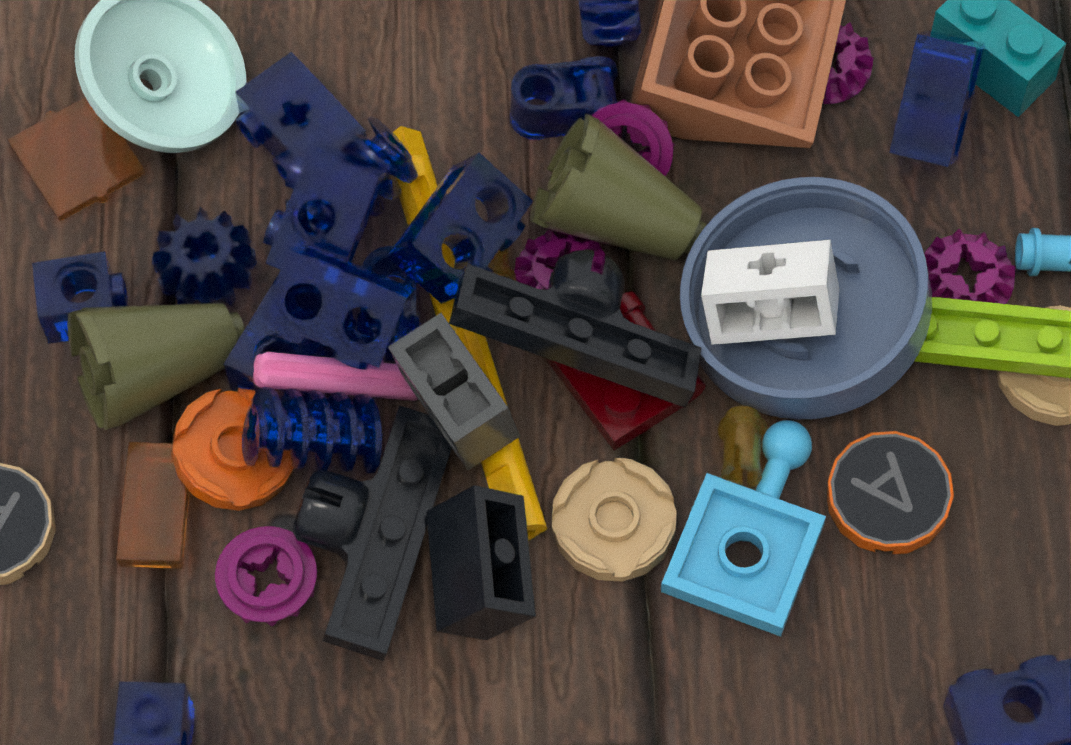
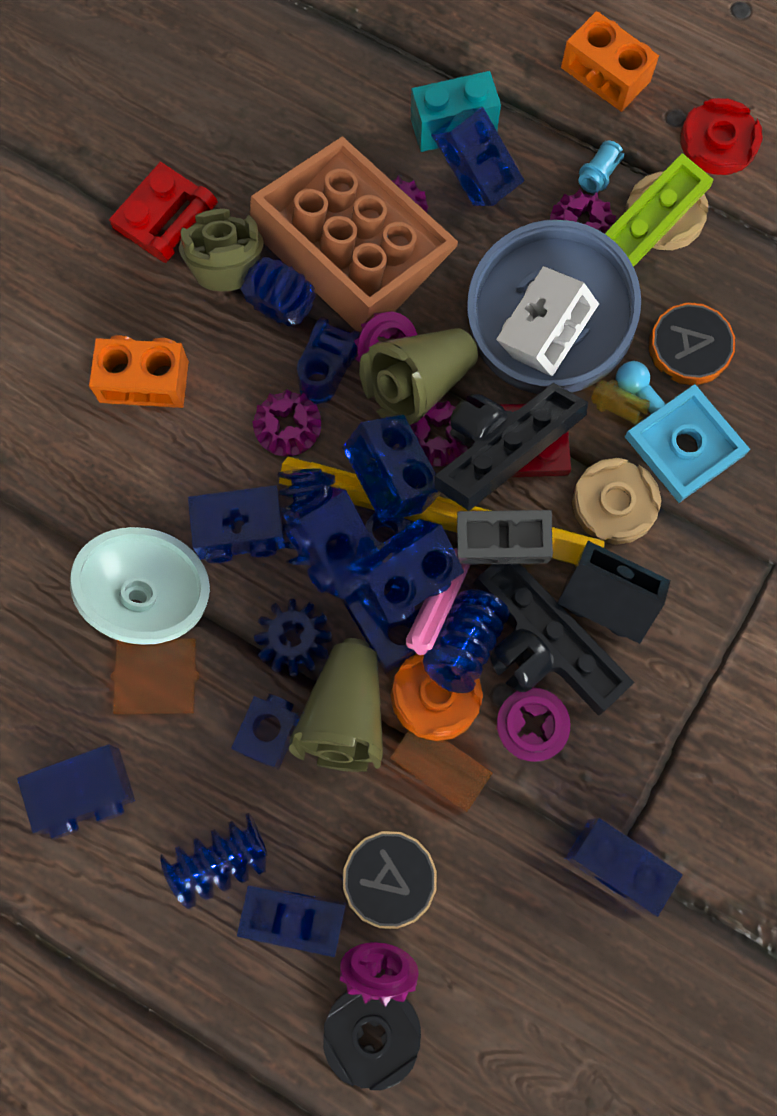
camera: 60 degrees left, 10 degrees up
none -> magenta gear [252,389,321,456]

